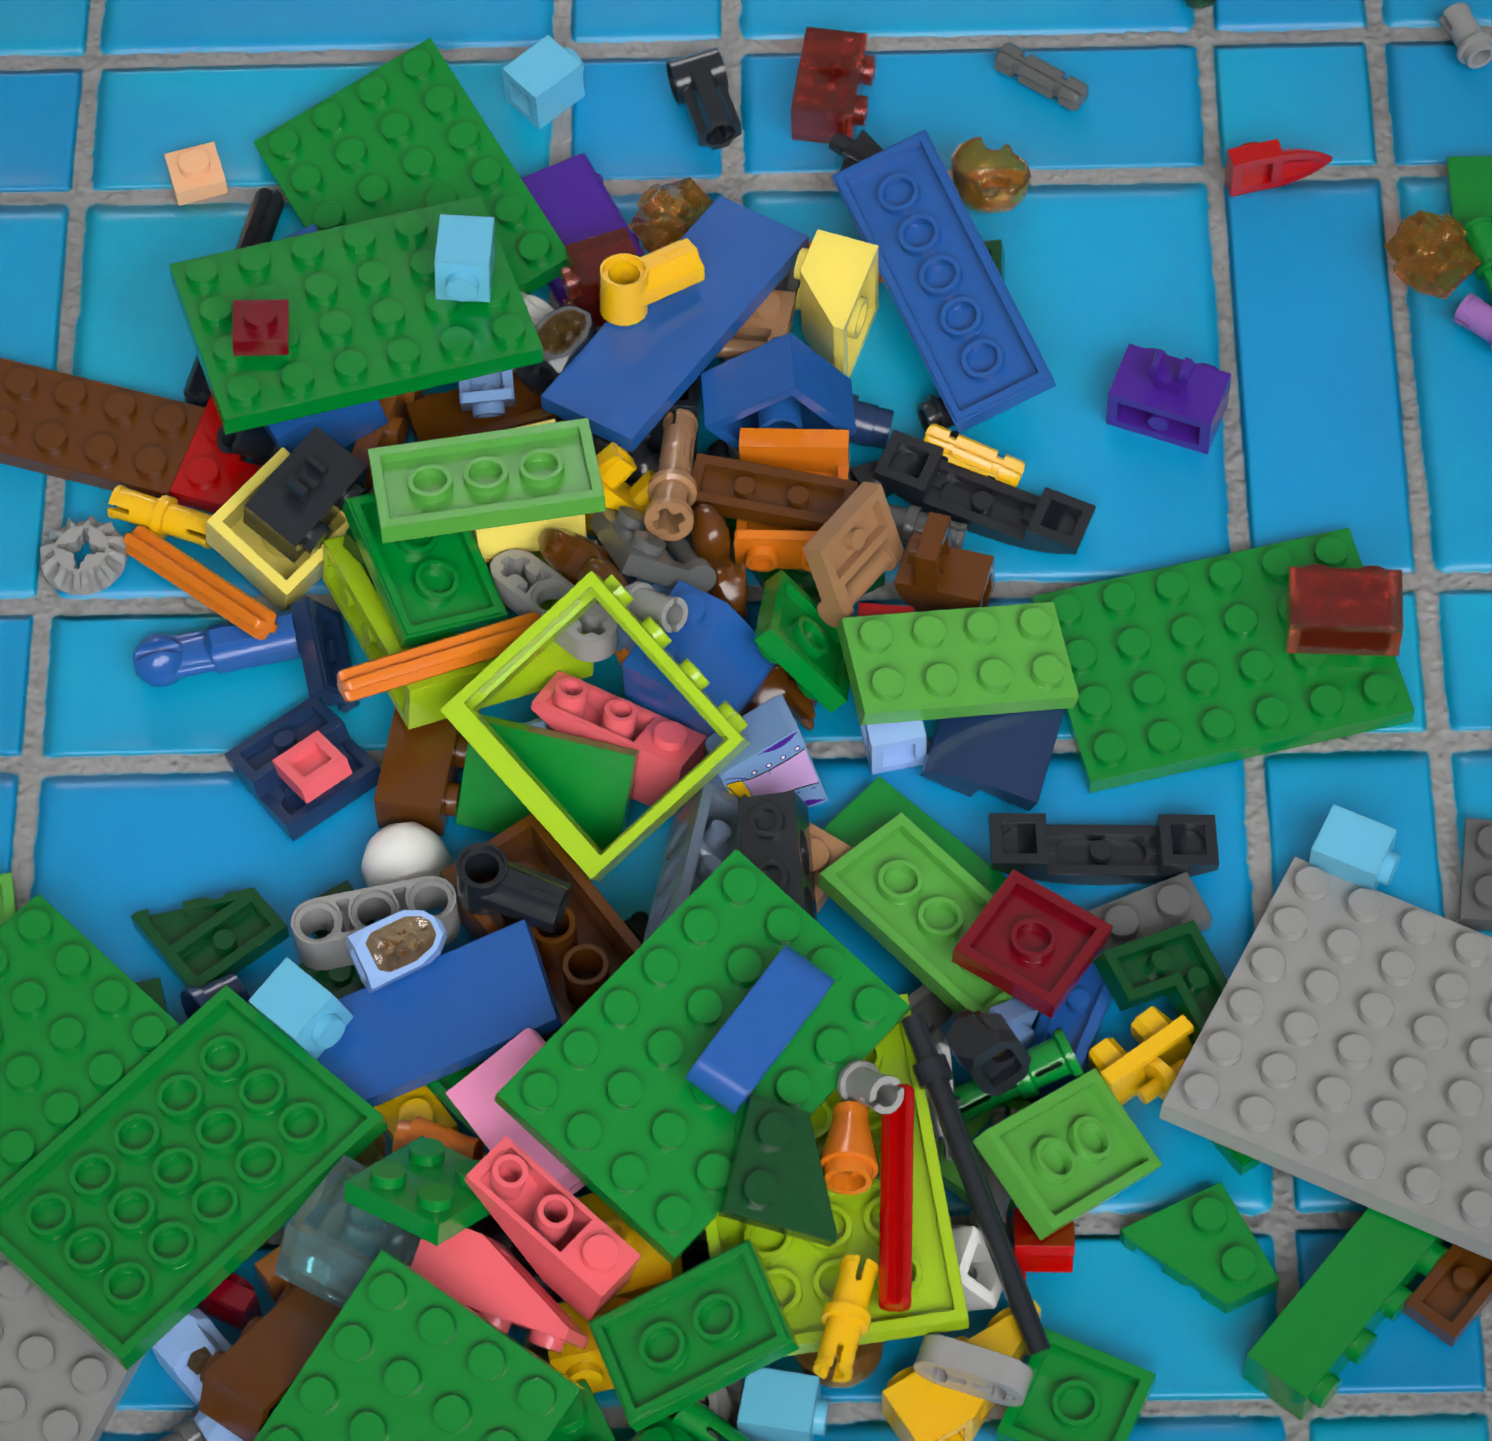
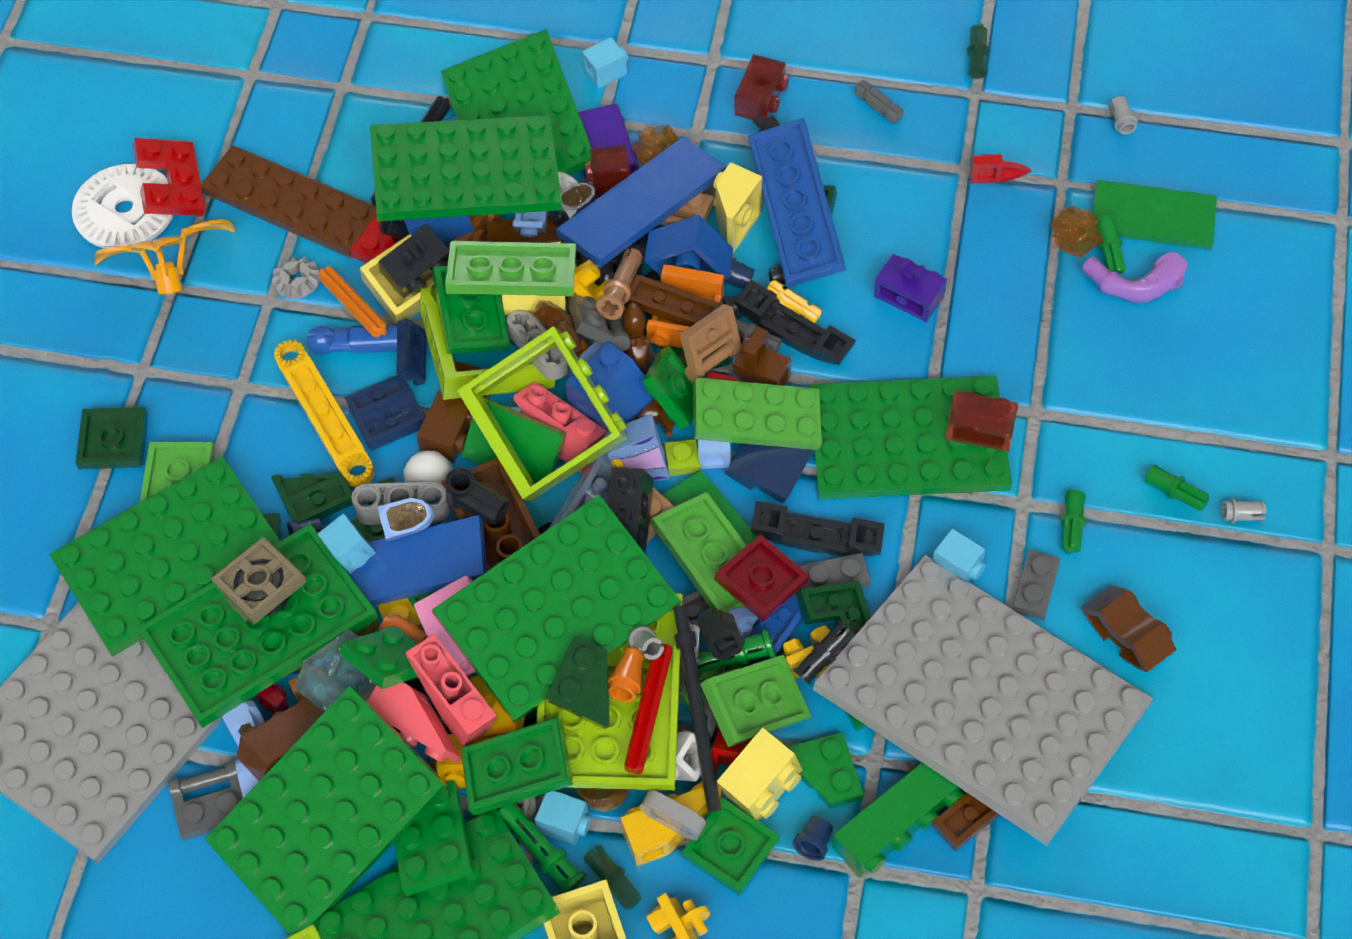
camera: 10 degrees right, 0 degrees up
yellow pin [107,484,214,549] -> none
light nougat plate [164,141,229,206] -> none
dark red plate [232,299,290,356] -> none
coral plate [272,730,353,804] -> none
orange axle [337,612,540,702] -> none
medium azure brick [434,214,495,302] -> none
yellow piece [600,238,705,326] -> none
light grey pin [625,581,688,633] -> none
black piece [666,47,742,150] -> none
blue beam [685,945,835,1115] -> none
yellow pin [813,1255,879,1383] -> none
clear orange hair [950,137,1031,213] -> none
none -> dark tan piece [210,537,307,624]
none -> yellow plate [274,340,375,487]
none -> lime plate [664,439,700,476]
none -> light yellow brick [716,728,802,822]
none -> dark blue piece [792,816,833,861]
none -> black pin [793,620,856,685]

